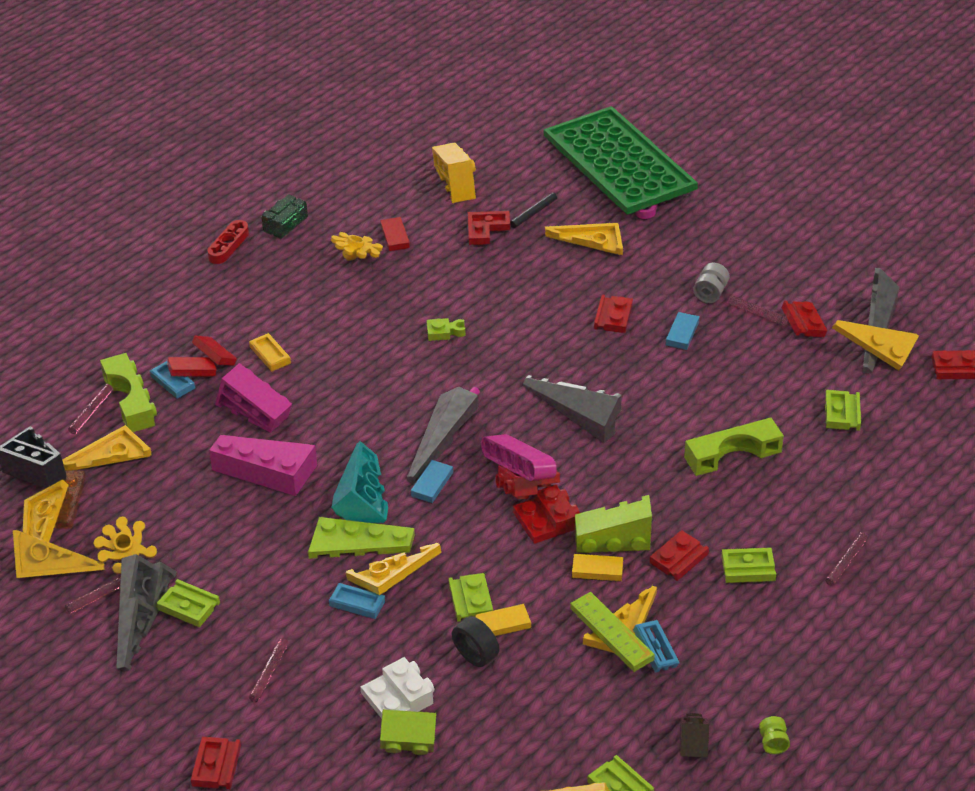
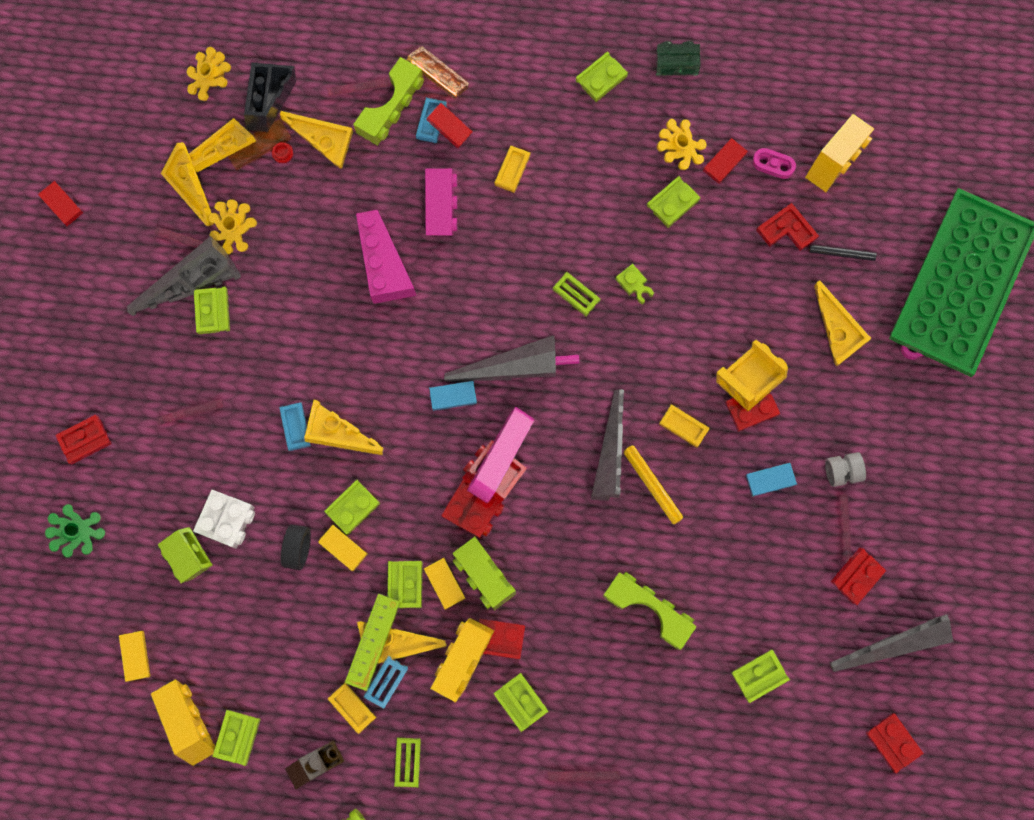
camera: 60 degrees right, 35 degrees up
red tile [192,336,237,366] -> none
red beam [207,220,249,264] -> none
lime wing [308,517,415,559] -> none
teal wedge [331,441,388,523] -> none
yellow wing [832,320,919,370] -> none
none -> red plate [272,142,294,164]
none -> yellow tile [328,683,377,734]
none -> lime plate [388,561,423,608]
none -> lime tile [394,738,421,787]
none -> clear orange plate [407,46,469,99]
none -> yellow wedge [430,618,494,702]
none -> lime tile [553,272,600,317]
none -> lime plate [576,51,628,102]
none -> yellow axle [624,445,683,524]
none -> lime plate [647,176,701,228]
none -> yellow tile [659,404,709,448]
none -> yellow panel [716,340,788,411]
none -> dark pink plate [752,148,796,179]

